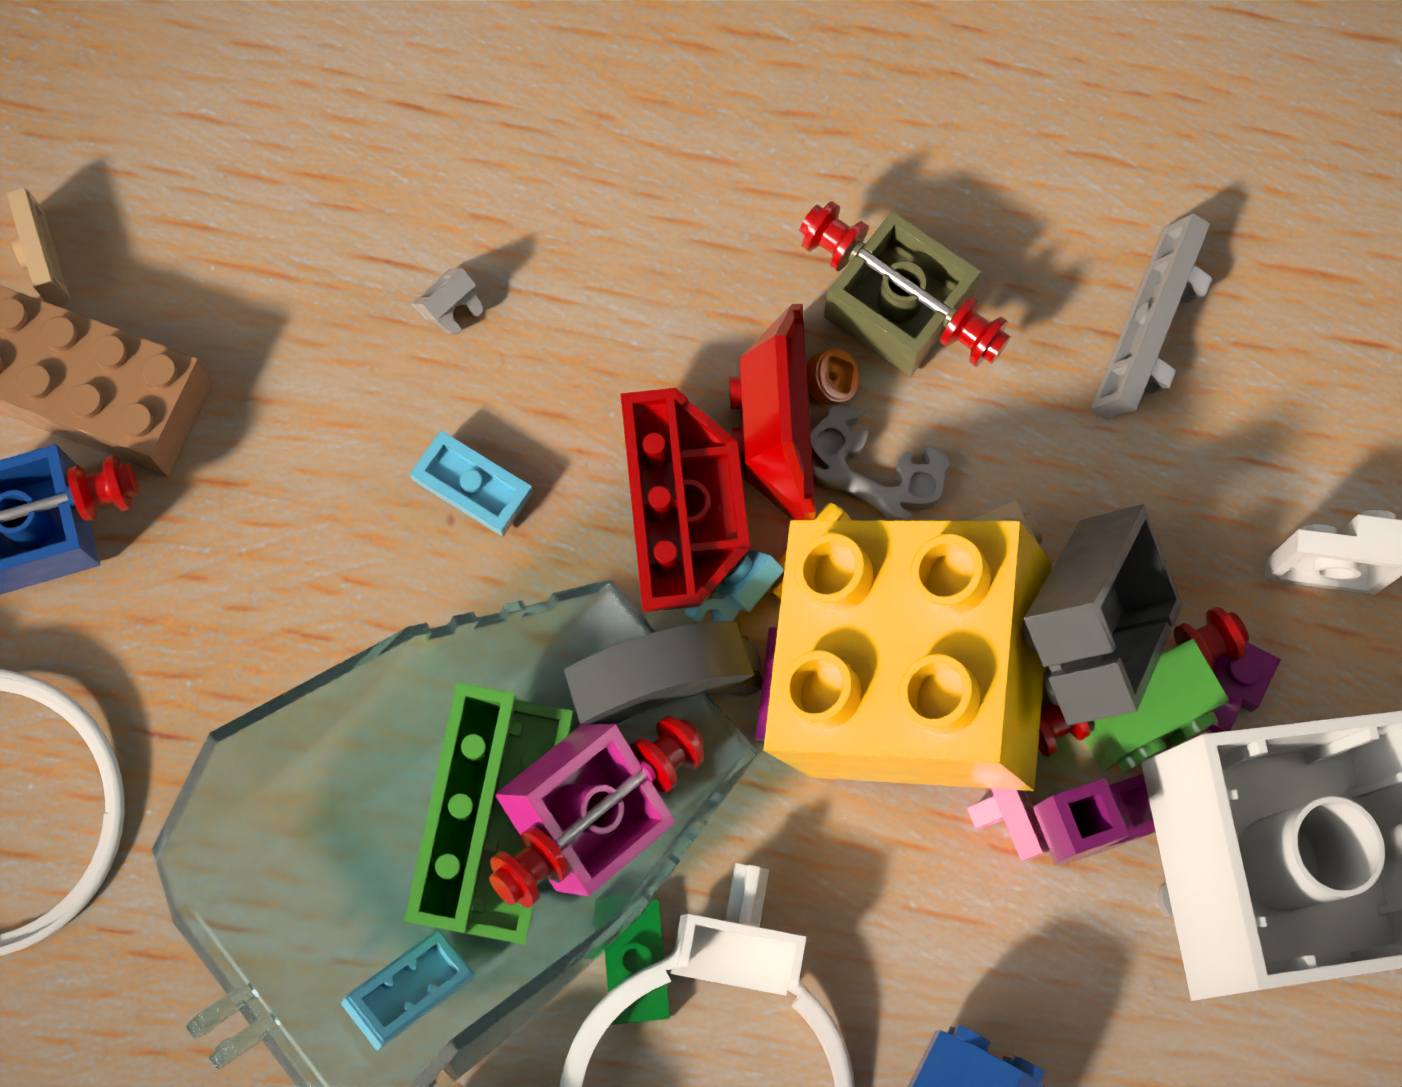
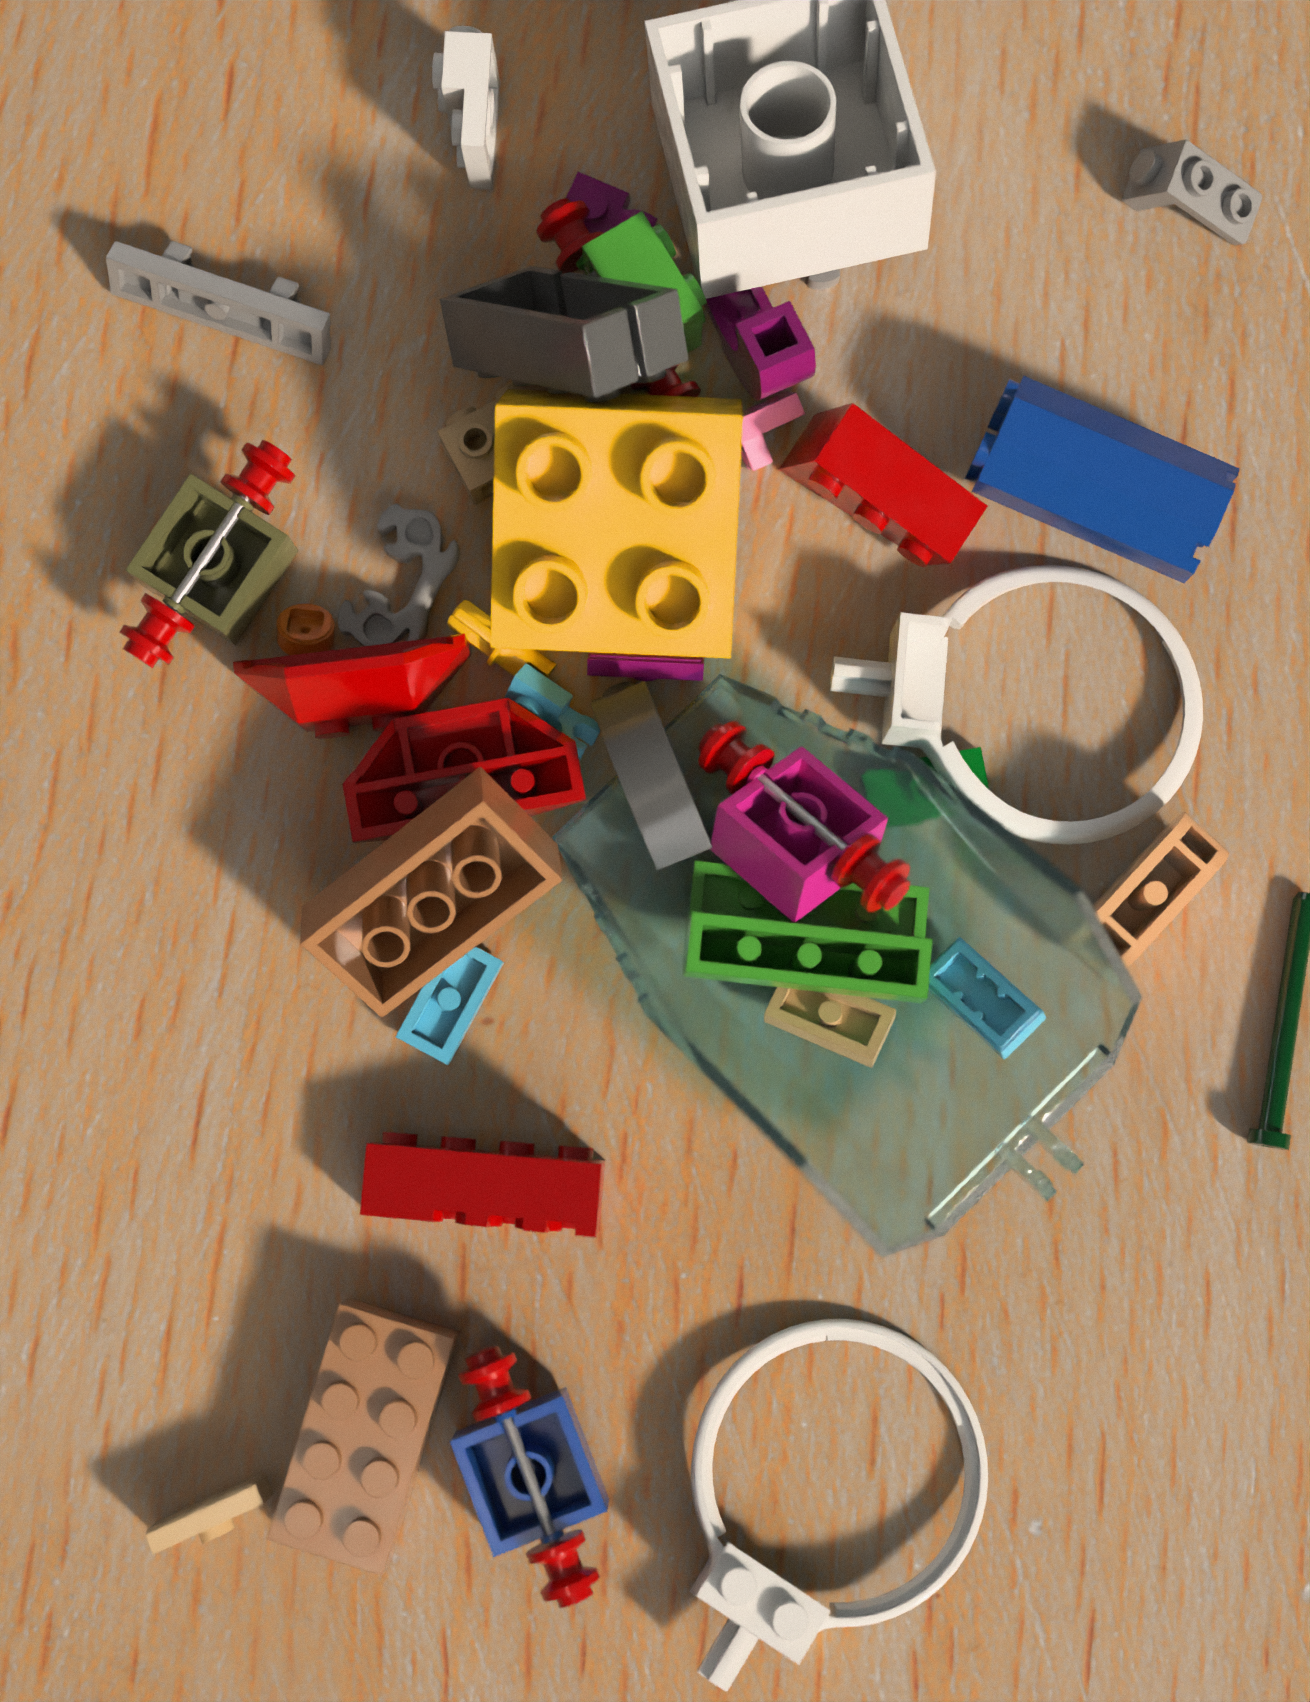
camera: 90 degrees left, 10 degrees up
light grey tile [411,268,483,335] -> none
none -> medium nougat brick [300,767,563,1018]
none -> red wedge [360,1131,605,1238]
none -> tan plate [764,987,897,1068]
none -> red wedge [778,403,988,567]

